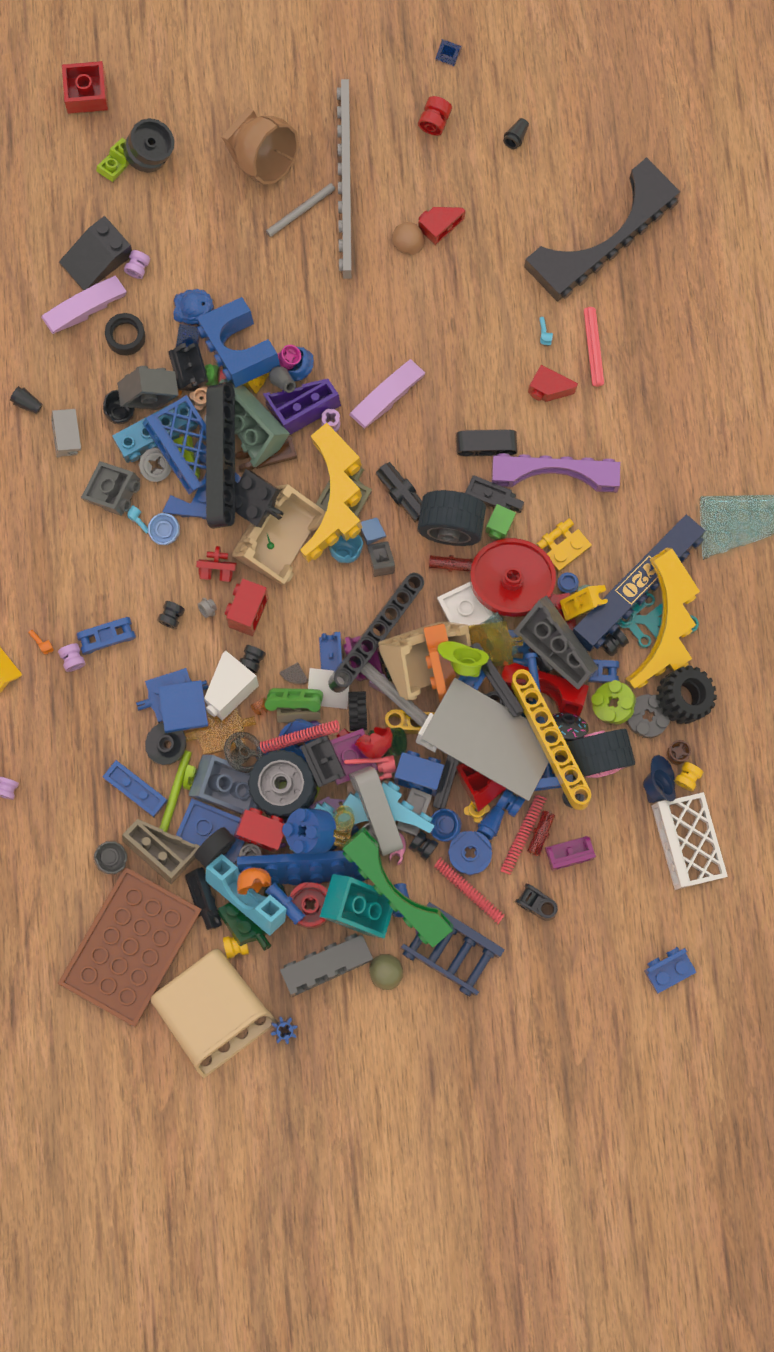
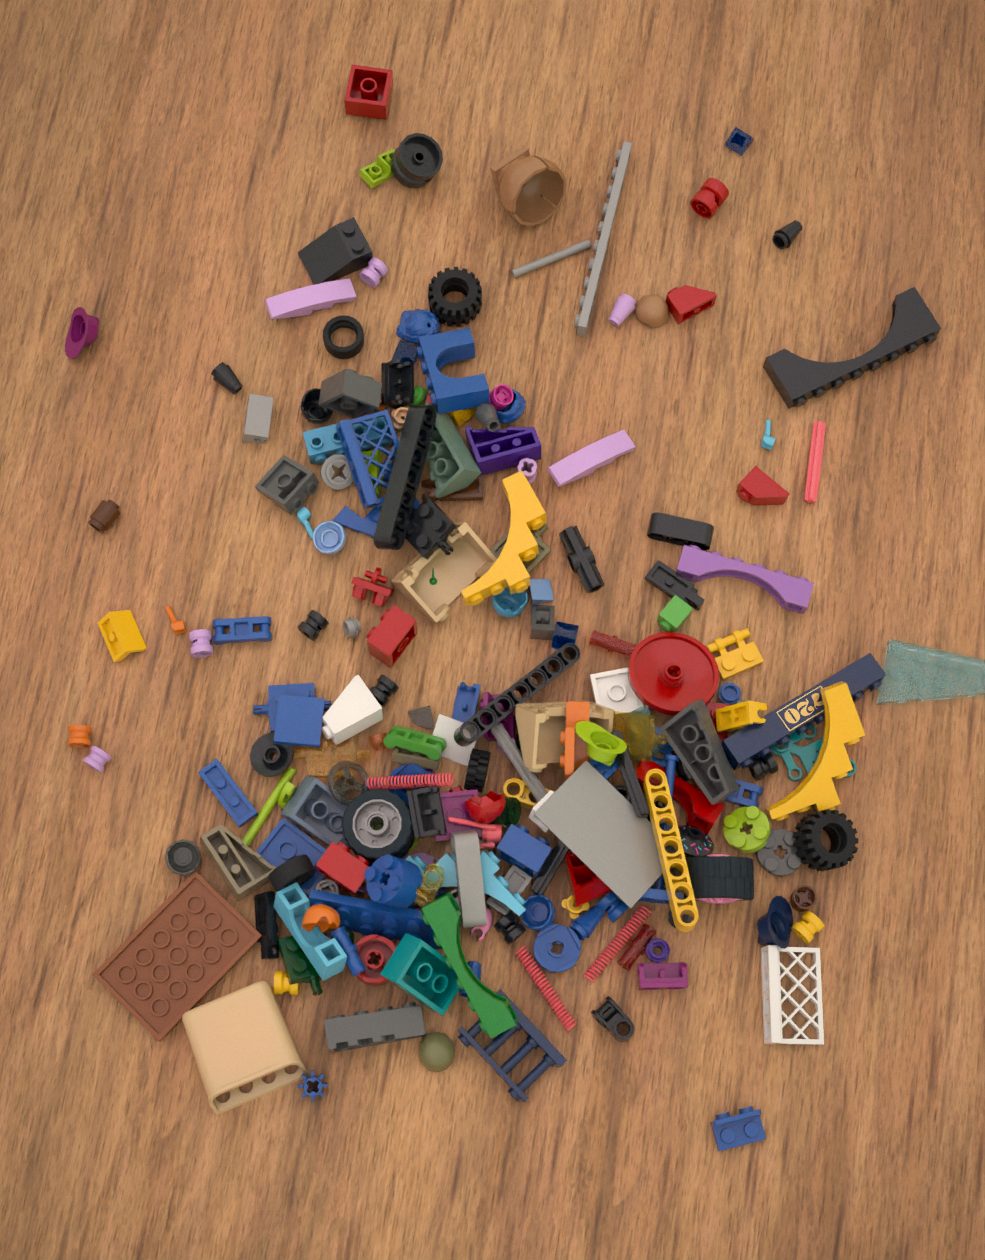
camera: 15 degrees right, 5 degrees down
black wheel [417,490,486,546] -> none
none -> black tyre [428,267,482,327]
none -> clear blue slope [552,622,578,649]
none -> lavender cone [608,293,637,327]
none -> dark purple plate [646,938,670,963]

